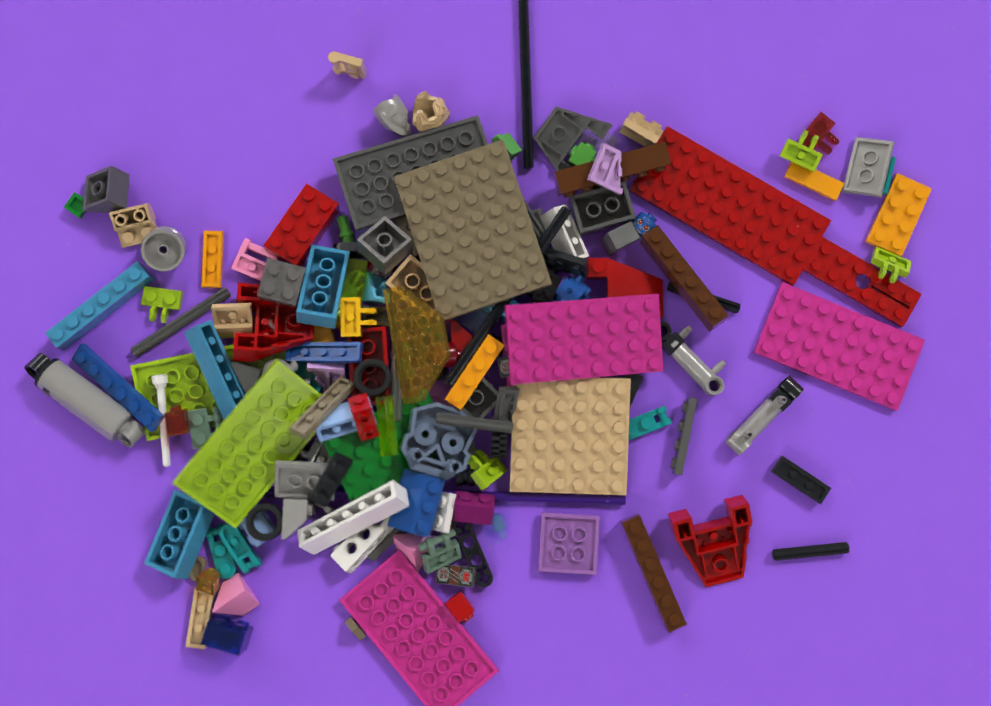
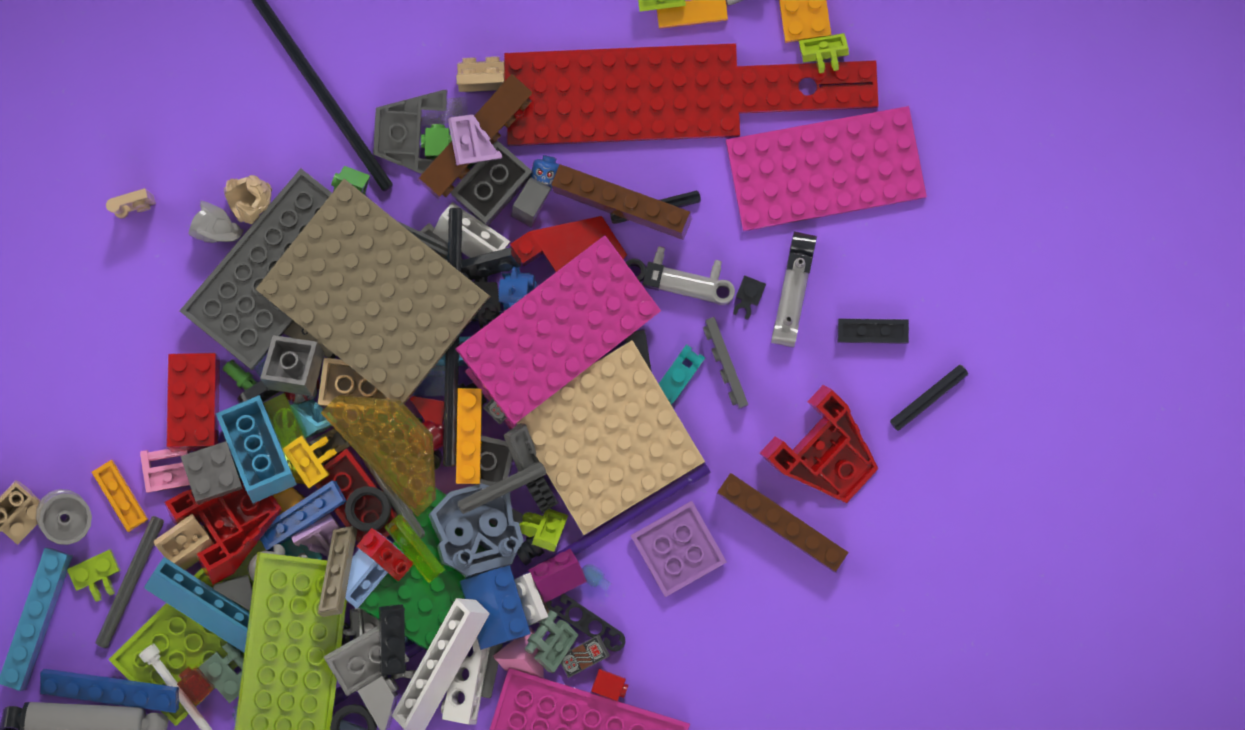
camera: 30 degrees left, 0 degrees up
none -> black plate [733,275,766,320]

